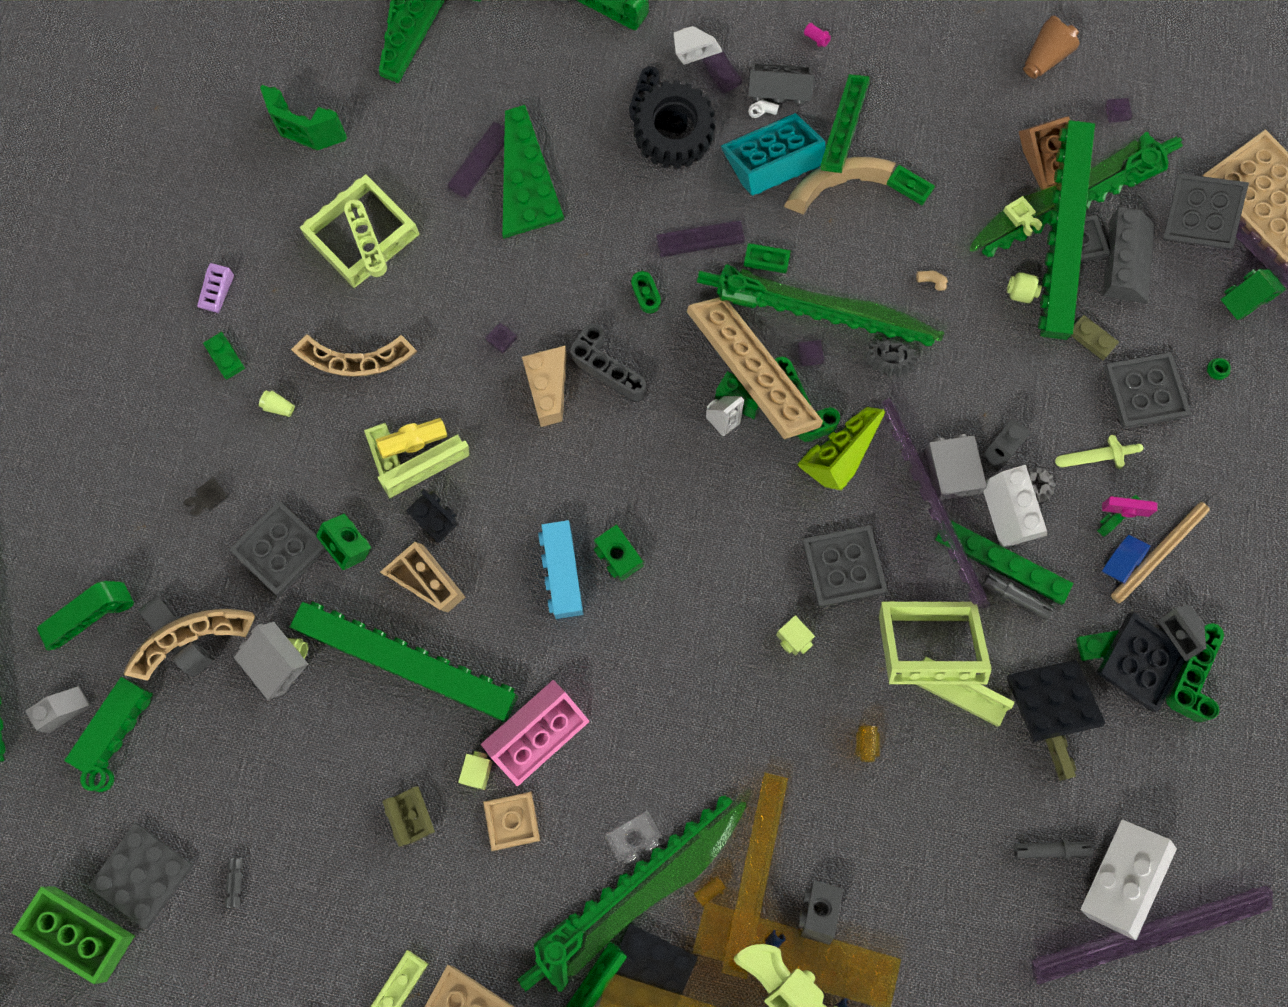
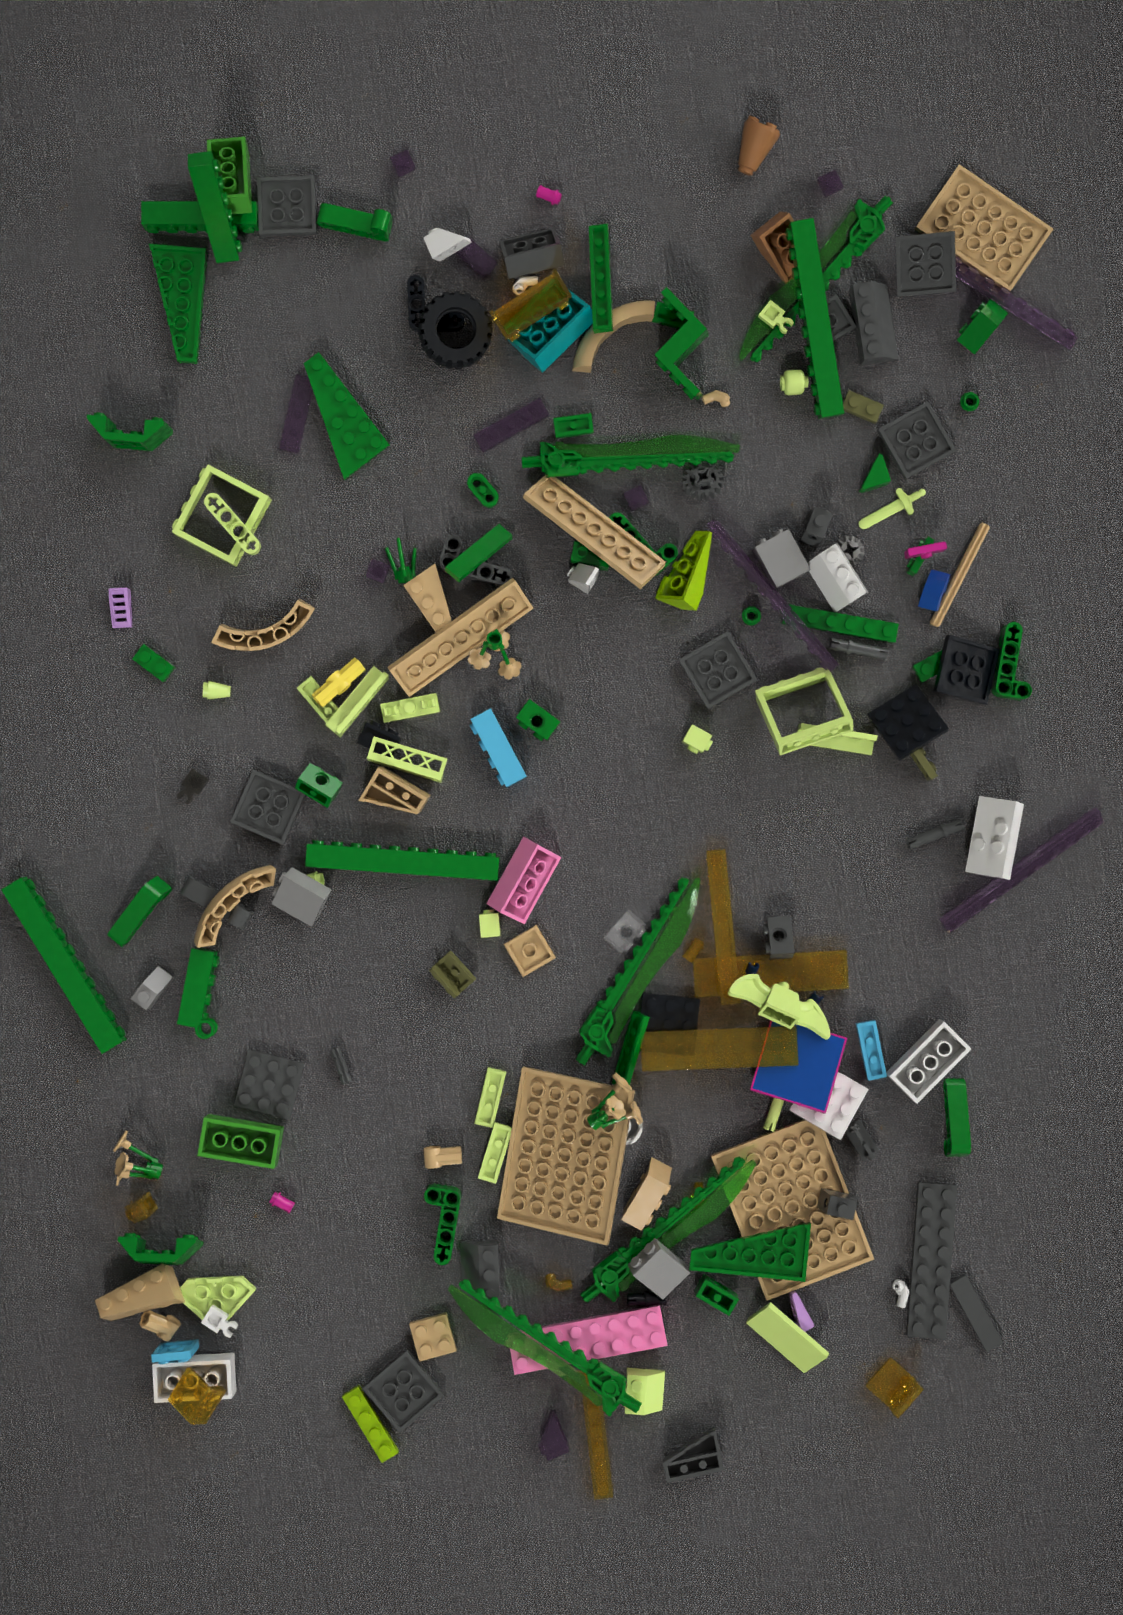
camera: 25 degrees left, 15 degrees up
clear yellow brick [856,726,880,762] -> none
dark grey slope [1158,604,1206,661] -> none
none -> yellowish green fence [367,737,448,783]
none -> yellowish green plate [380,693,440,723]
none -> green plant [385,538,417,584]
none -> tan plate [387,578,533,697]
none -> green tile [445,524,513,582]
none -> tan plant [468,629,522,680]
none -> clear yellow windscreen [489,269,572,342]
none -> green bracket [655,287,709,401]
none -> green plate [742,606,761,626]
none -> green slope [859,453,891,493]

